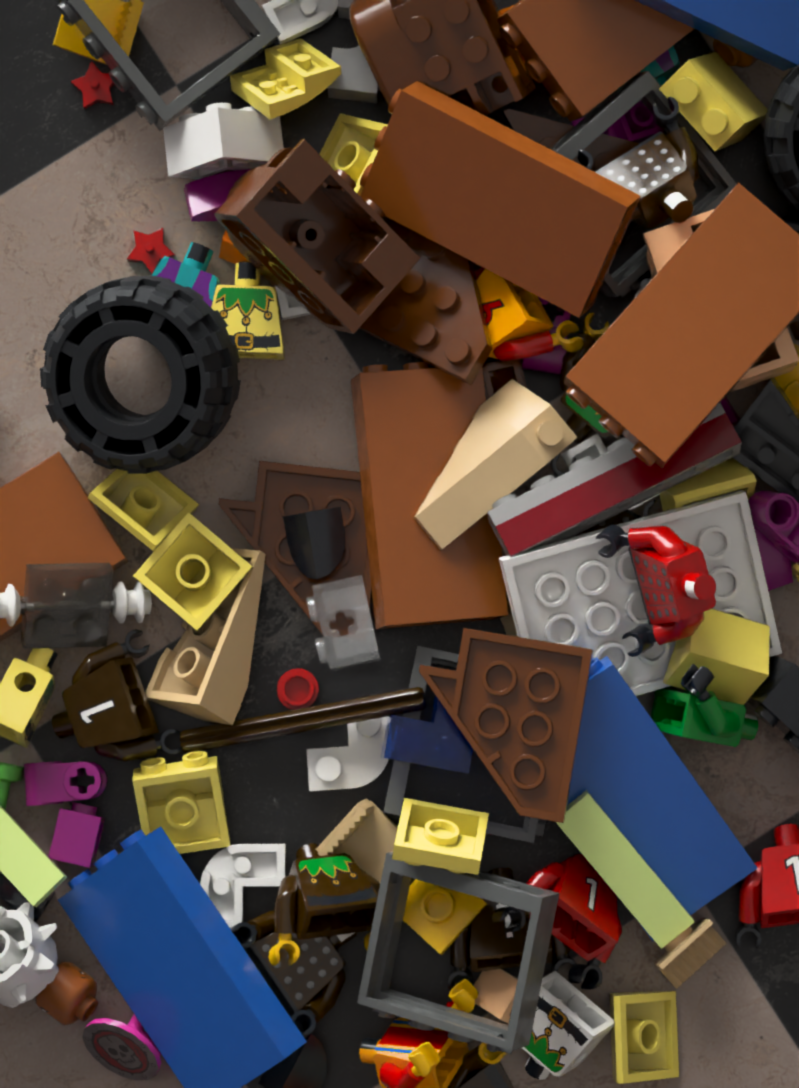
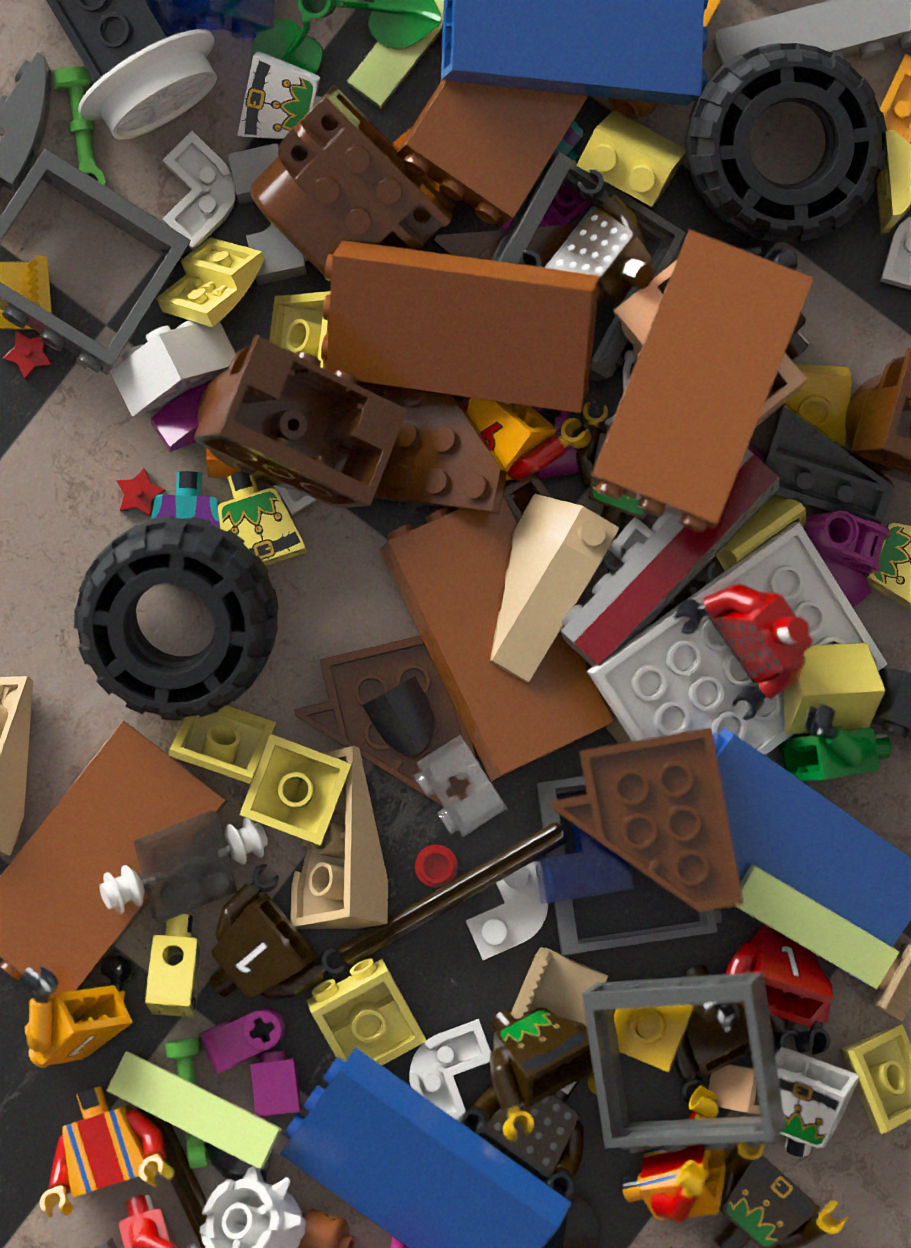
camera: 25 degrees left, 0 degrees up
light yellow plate [392,798,489,875] -> none

